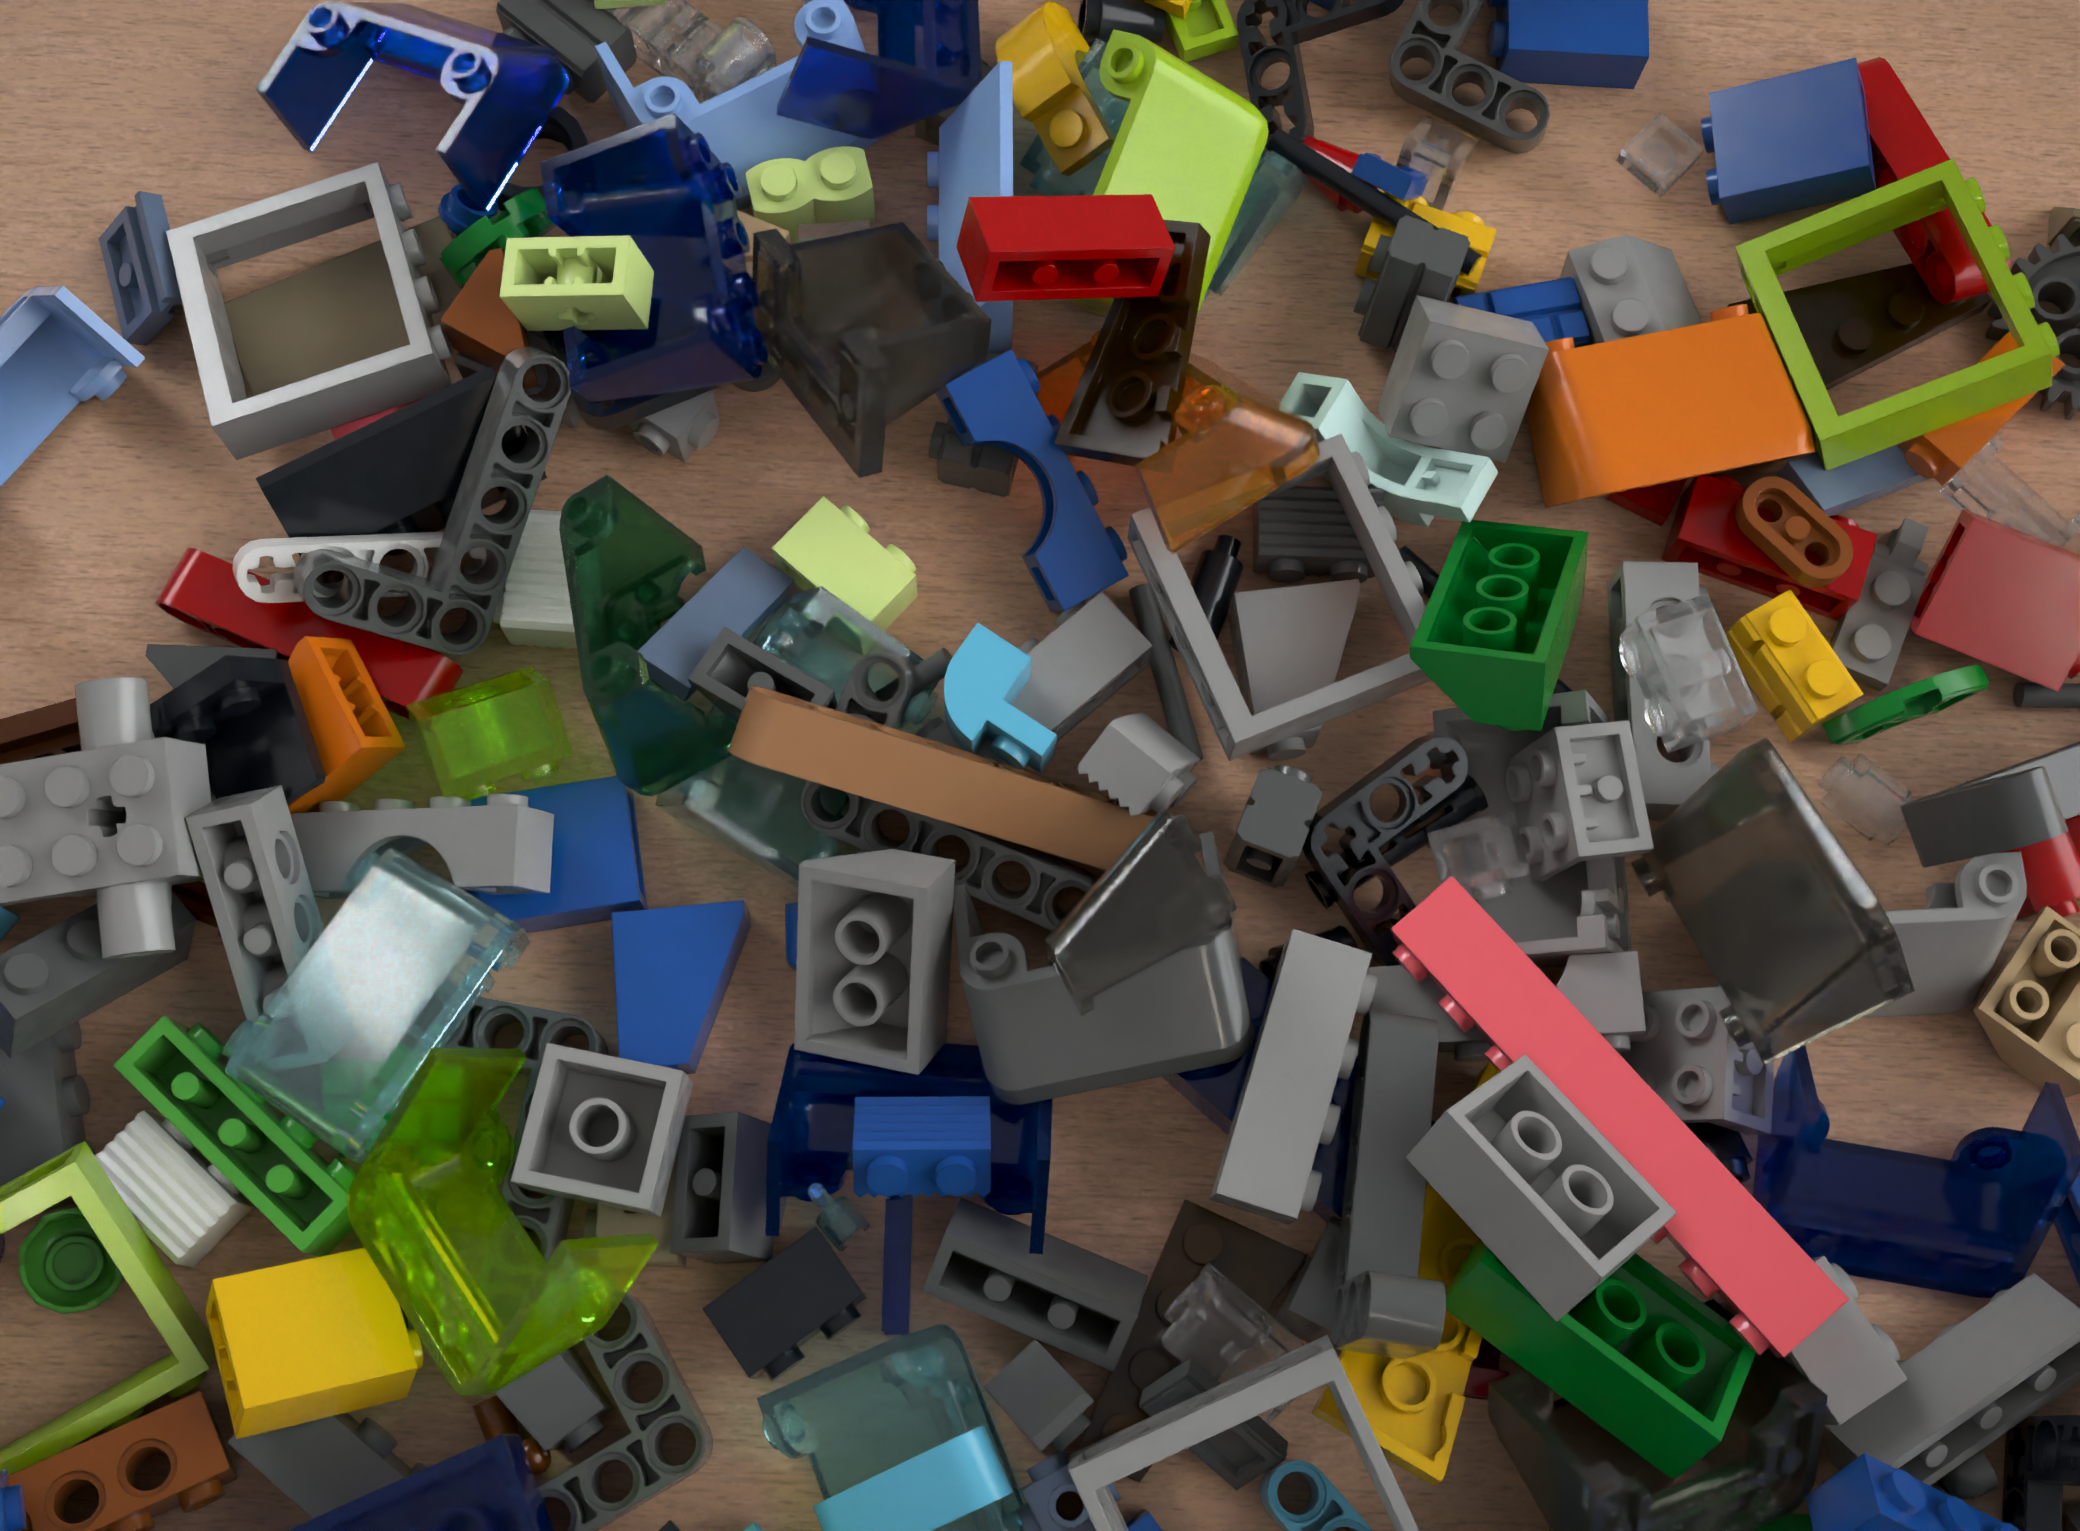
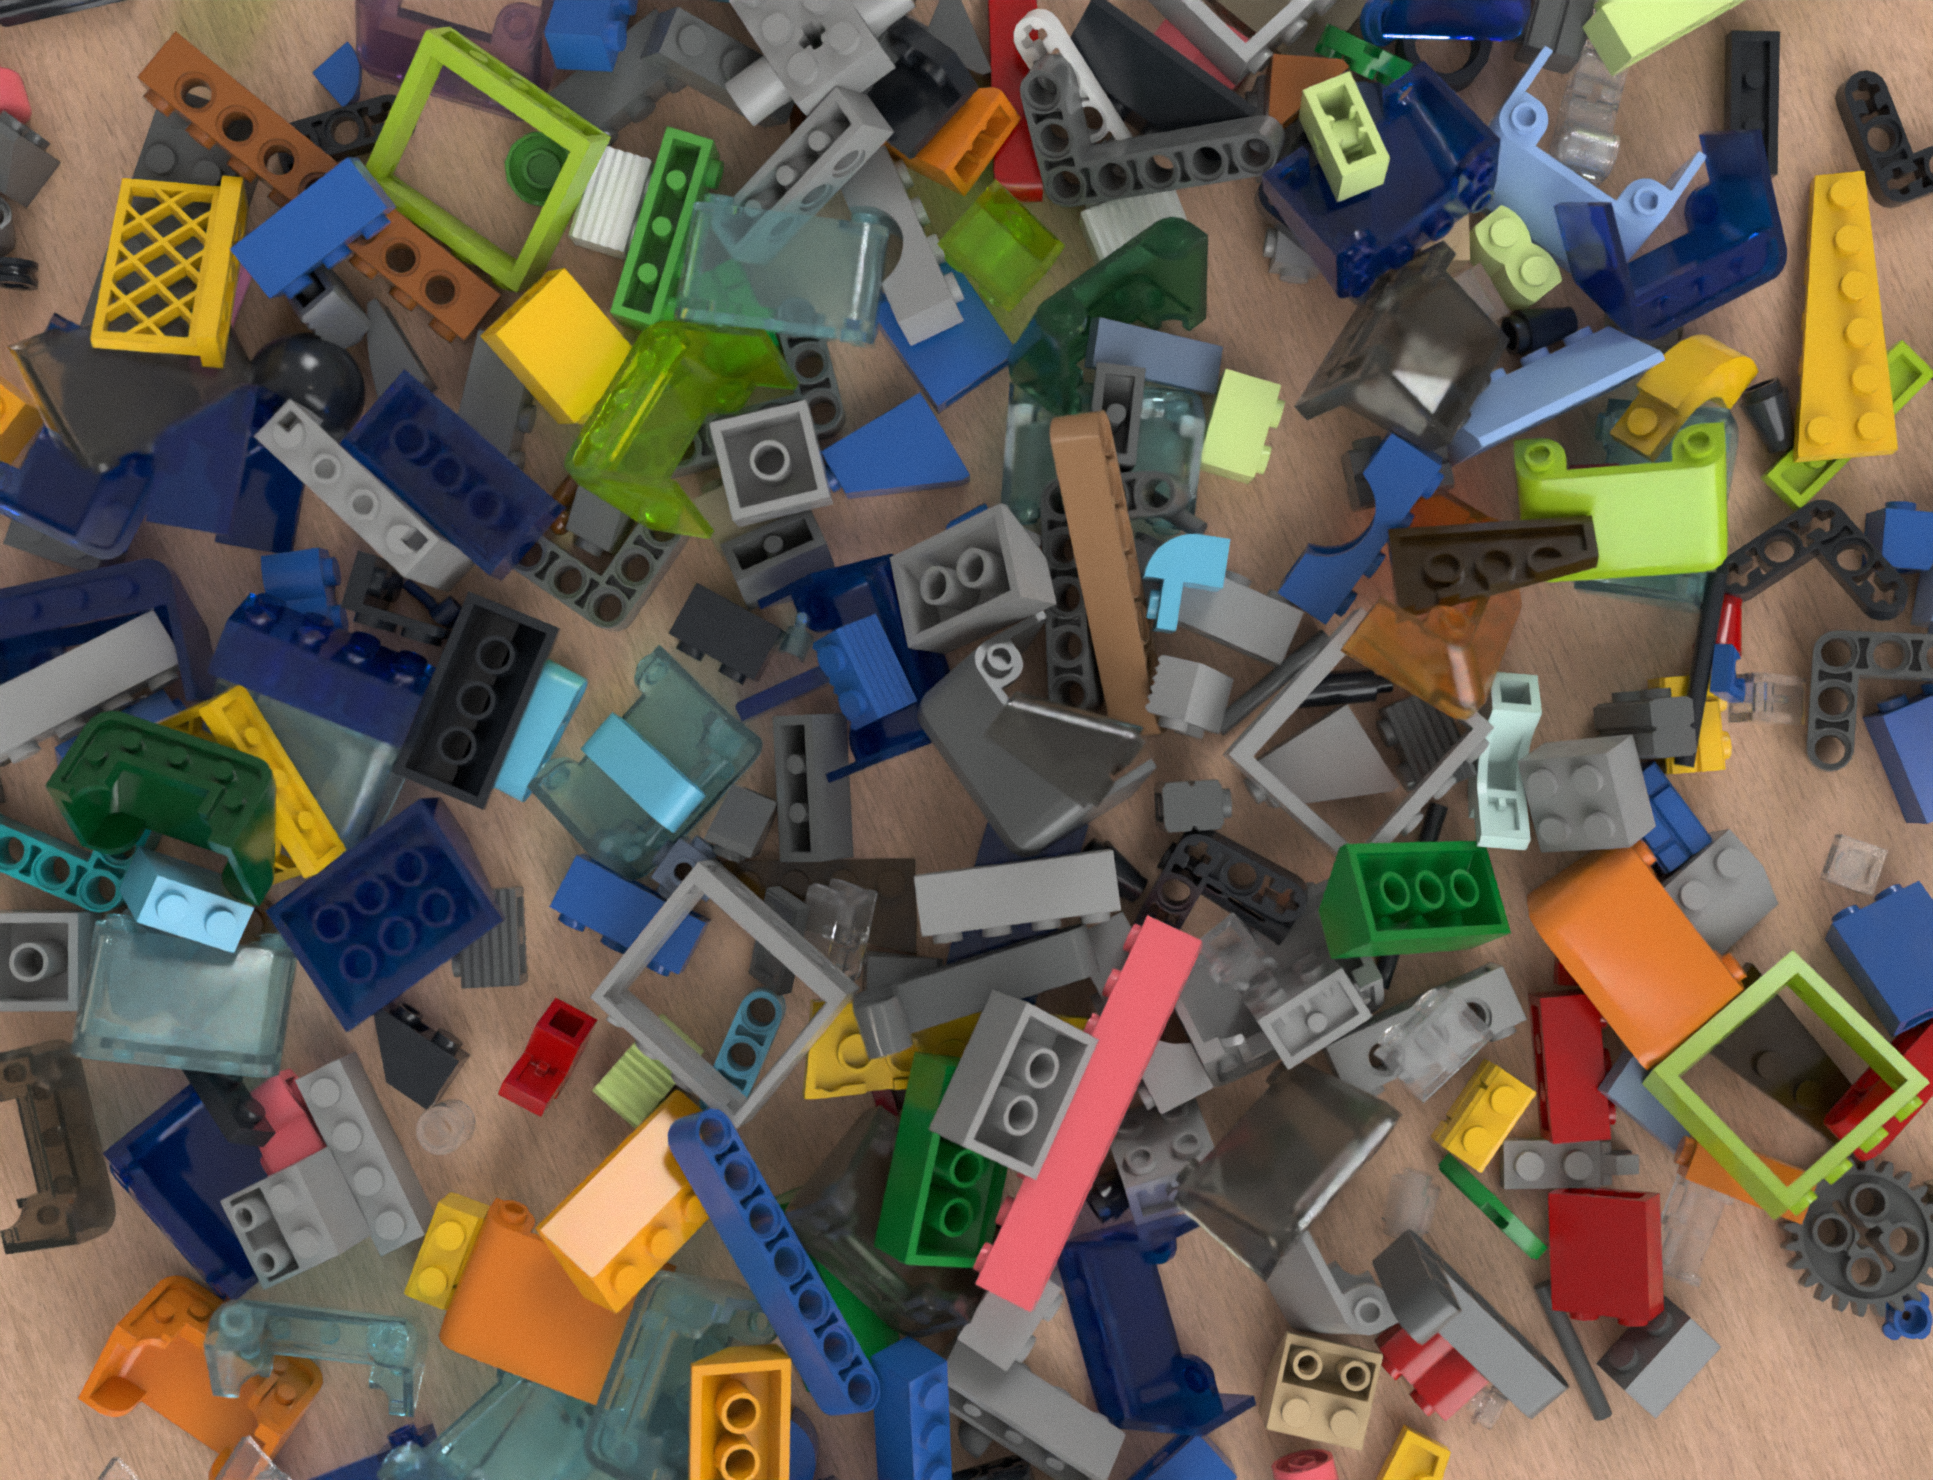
camera: 70 degrees right, 15 degrees up
red brick [956,194,1175,302] -> none
dark orange plate [1735,476,1853,588] -> none
none -> black cone [1501,306,1578,357]

